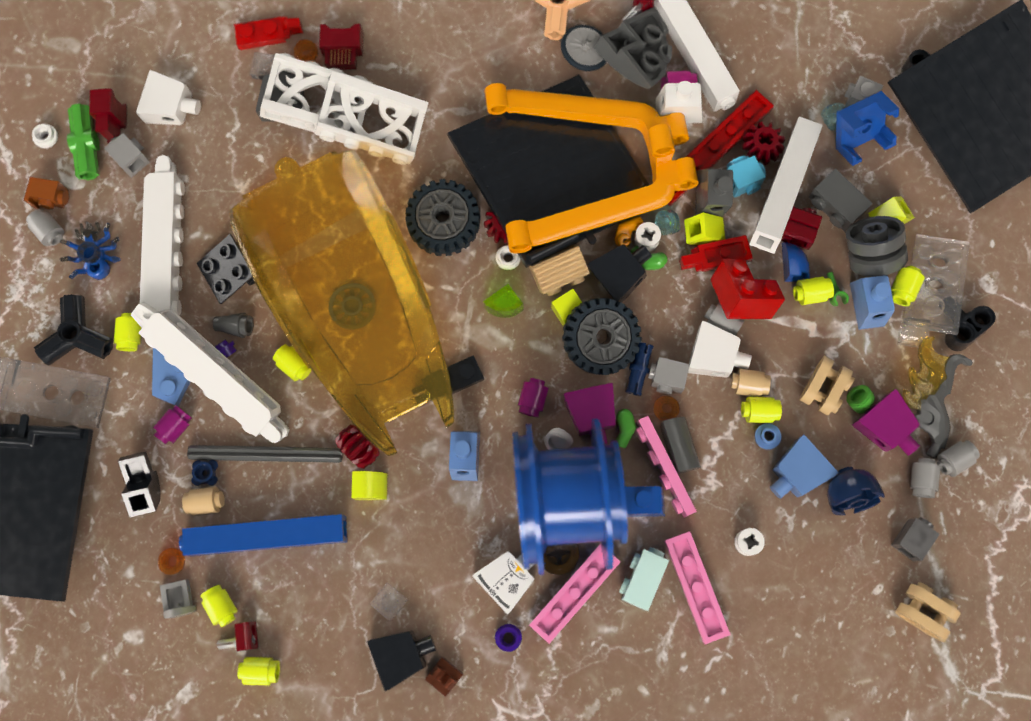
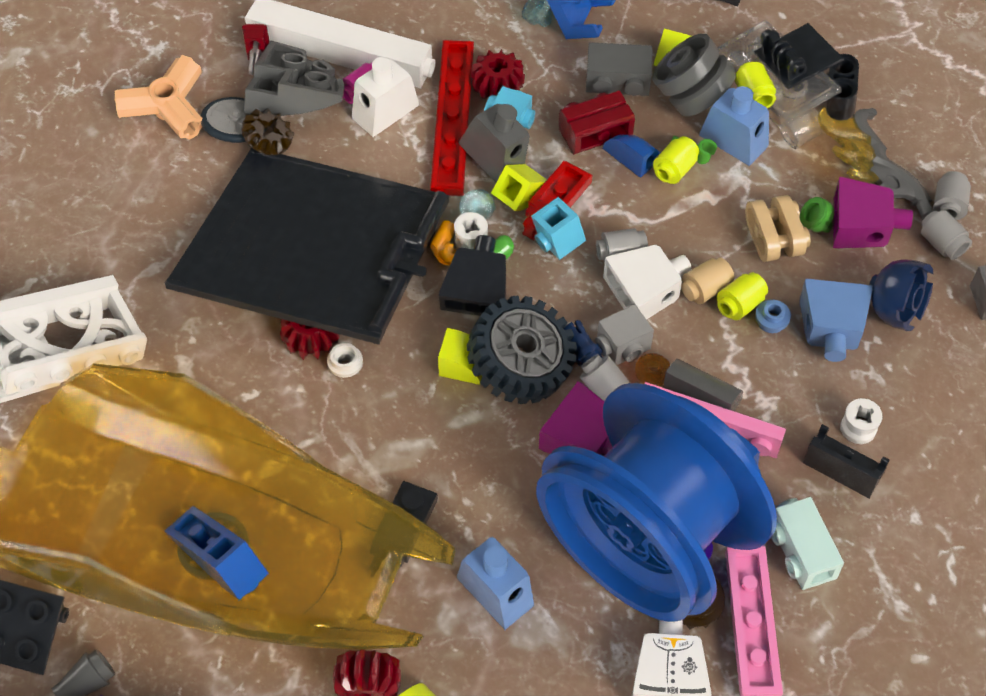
camera: 50 degrees left, 20 degrees down
neon yellow brick [273,344,312,381] -> none
wheel [405,179,480,256] -> none
clear neon green brick [483,284,524,318] -> none
light orange piece [484,83,699,254] -> none
magenta brick [518,378,549,418] -> none
tan brick [529,244,590,296] -> none
bright pink plate [664,531,730,644] -> none
red brick [710,259,785,319] -> none
white brick [749,117,823,254] -> none
none -> blue slope [165,506,269,600]
none -> dark brown gear [241,108,294,155]
none -> medium azure brick [531,197,586,260]
none -> light grey brick [580,354,630,401]
none -> black hinge [754,23,844,89]
none -> black hinge [803,424,890,499]

